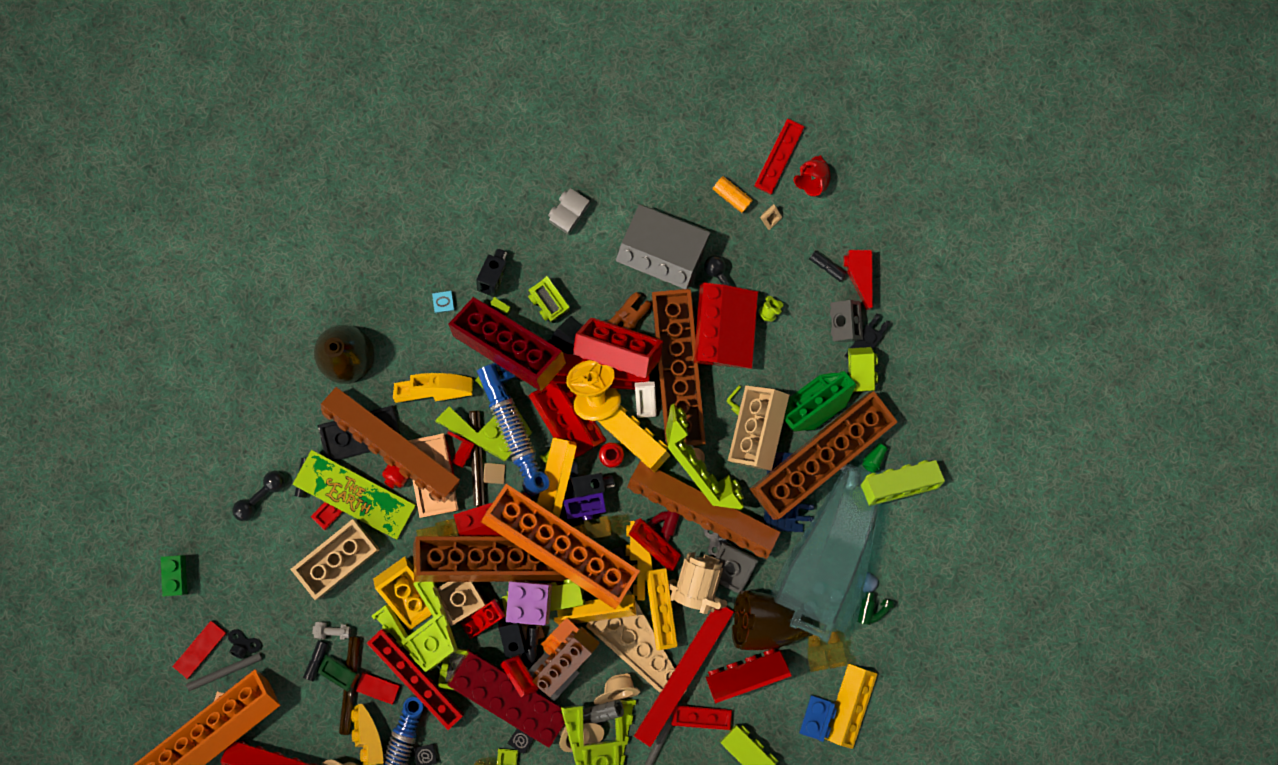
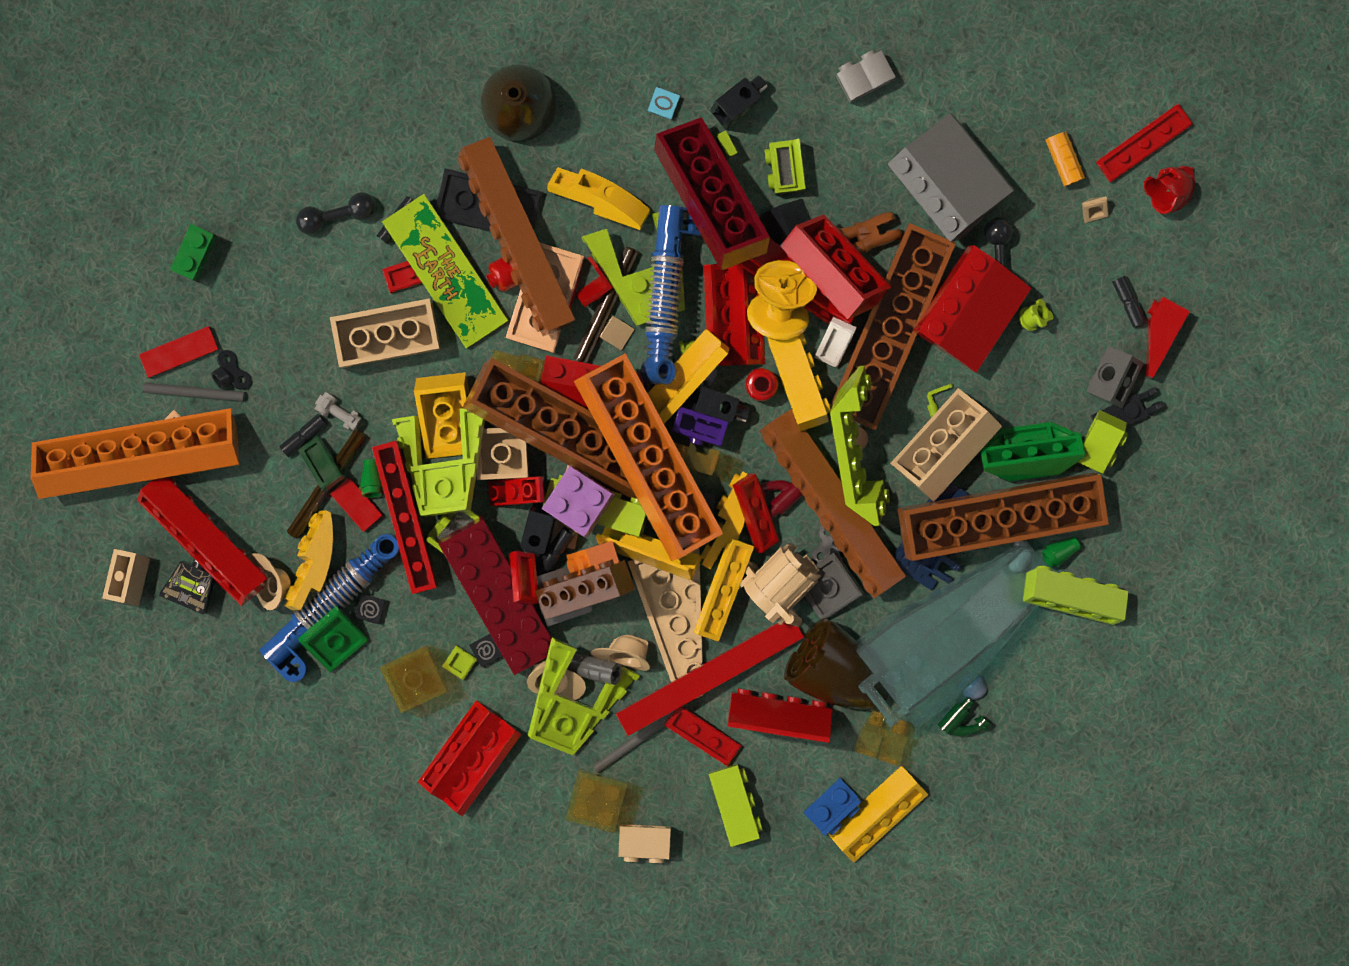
camera: 30 degrees right, 5 degrees up
none -> green cone [359,459,383,498]

